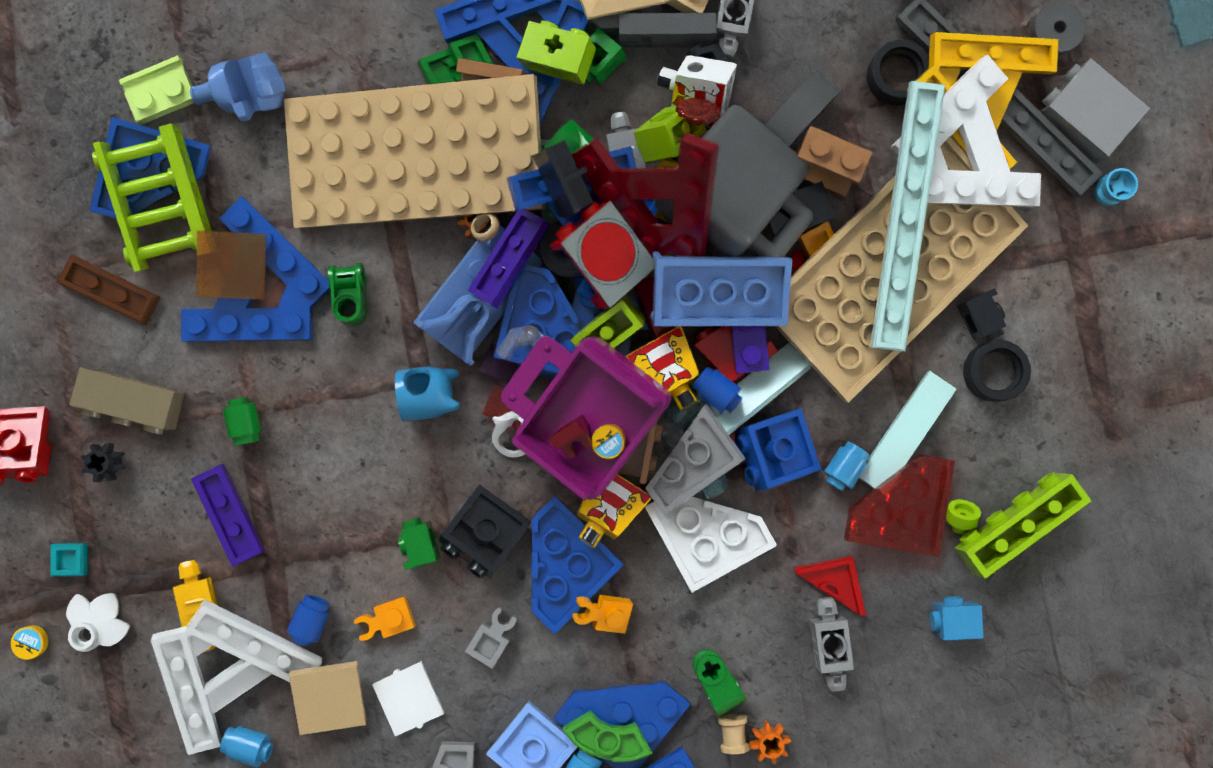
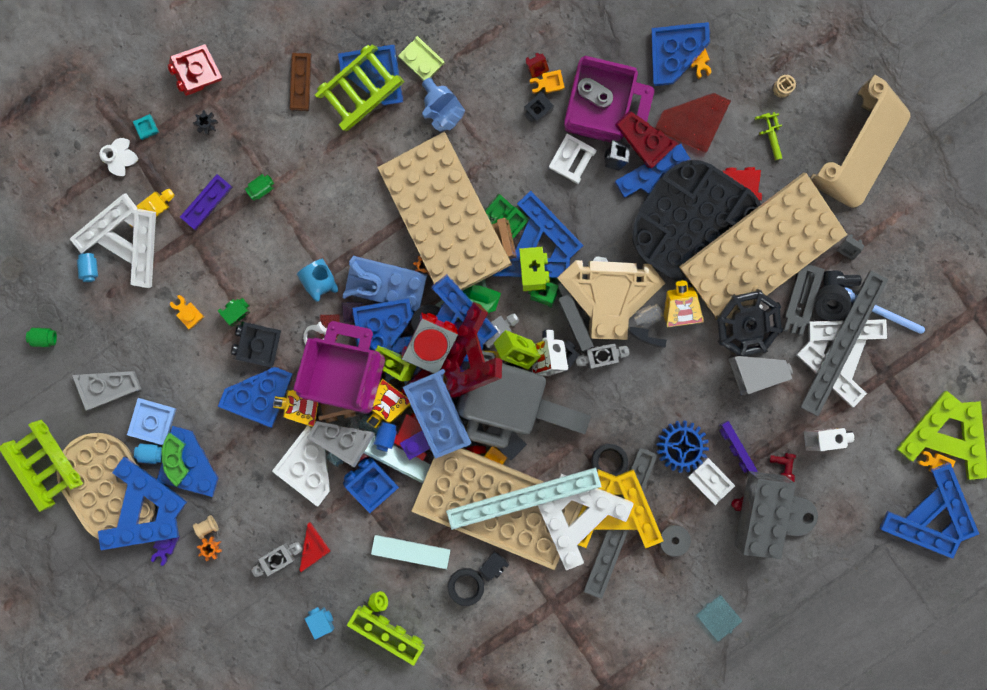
camera: 65 degrees right, 0 degrees up
tile [11,625,49,660] -> none
dark tan brick [69,367,186,434] -> none
blue plate [181,196,331,342] -> none
clear orange tile [196,231,266,299] -> none
blue brick [287,594,330,646] -> none
tan tile [289,661,367,735] -> none
green piece [328,263,368,327] -> none
white piece [372,661,445,736] -> none
light grey plate [465,606,517,669] -> none
dark purple plate [468,209,550,309] -> none
tan piece [471,213,500,242] -> none
clear arm [495,325,543,361] -> none
black panel [532,140,593,218] -> none
dark red tile [549,414,592,458] -> none
light orange plate [572,595,633,634] -> none
tile [592,424,627,459] -> none
clear red piece [675,97,721,125] -> none
green piece [693,649,747,716] -> none
medium nougat panel [795,126,872,199] -> none
dark azure brick [824,441,870,491] -> none
clear red plate [844,455,955,557] -> none
light grey brick [1041,58,1150,164] -> none
medium azure wheel [1093,168,1138,206] -> none

